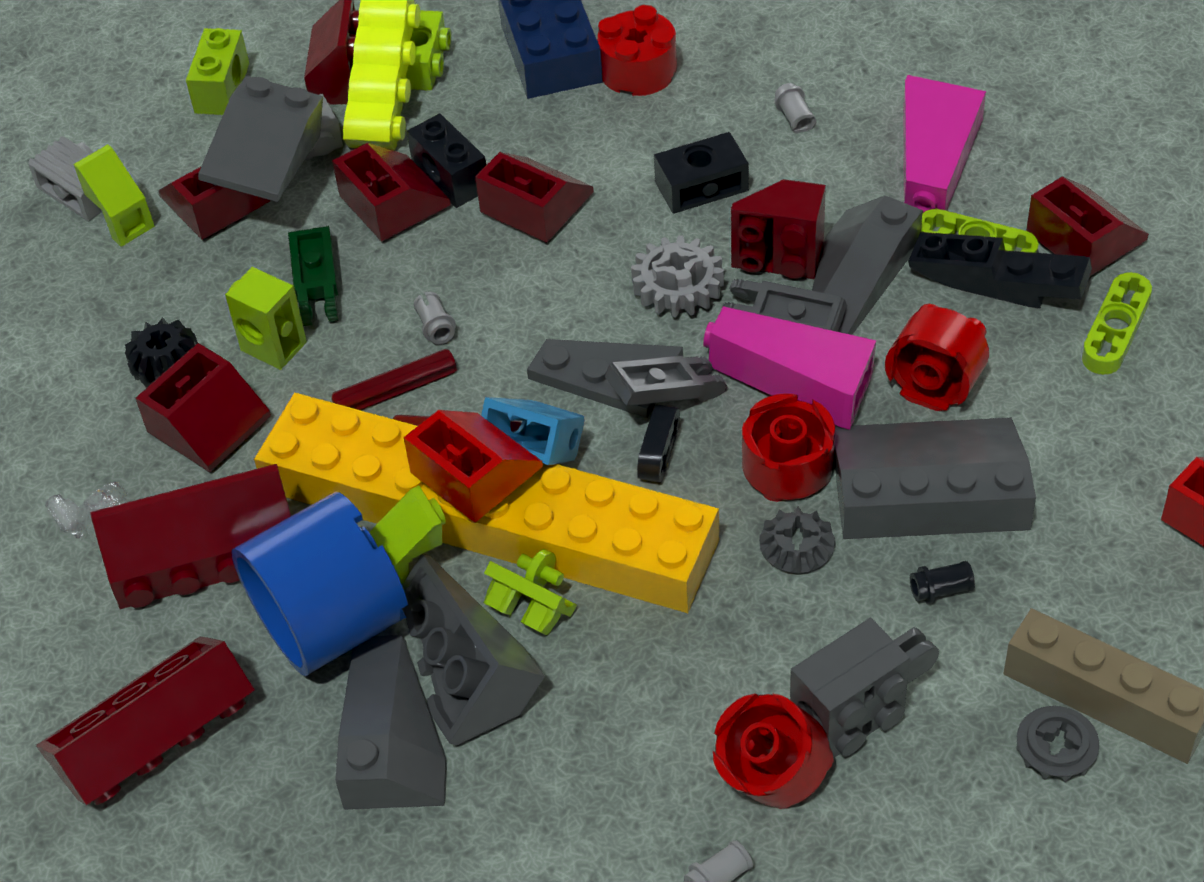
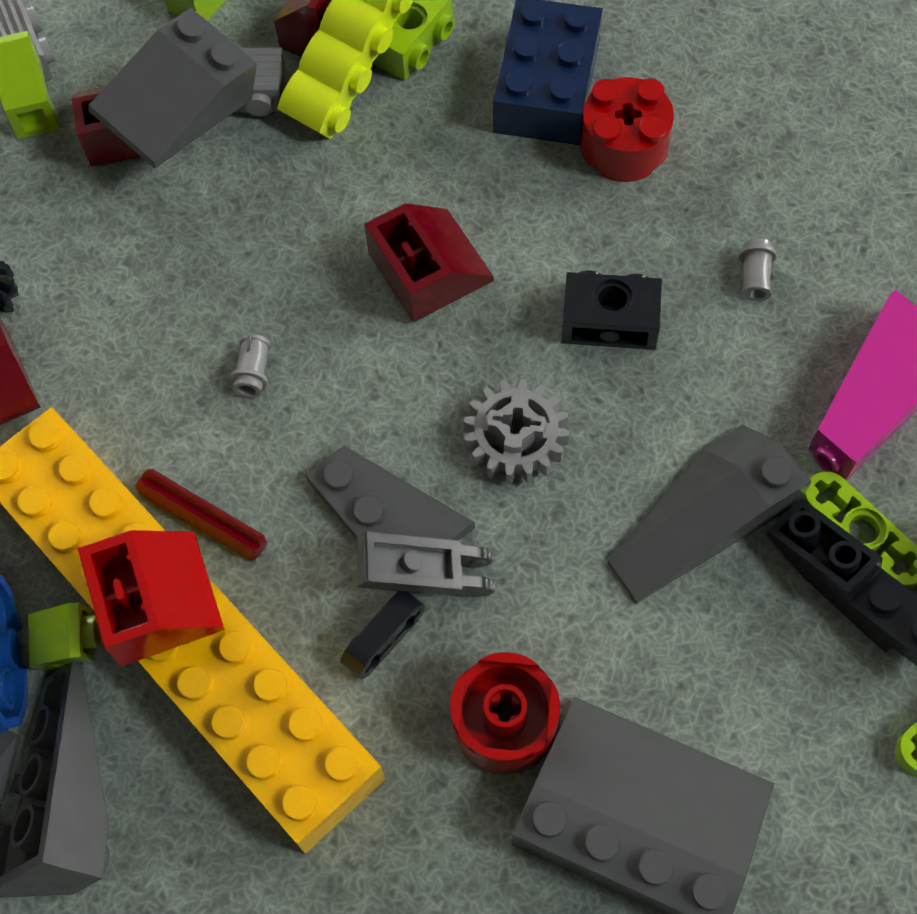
camera: 25 degrees right, 15 degrees up
lime brick [225,267,307,370] -> none
dark green hinge [288,226,339,326] -> none
dark red axle [331,349,457,410] -> none
dark red slope [332,143,451,242] -> none
black brick [407,113,486,208] -> none
dark azure torso [481,397,585,465] -> none
lime hips [483,549,577,635] -> none
dark pink slope [703,306,876,430] -> none
dark grey hinge [723,279,847,332] -> none
dark red slope [731,179,826,279] -> none
dark grey gear [759,506,835,573] -> none
red brick [885,303,989,411] -> none

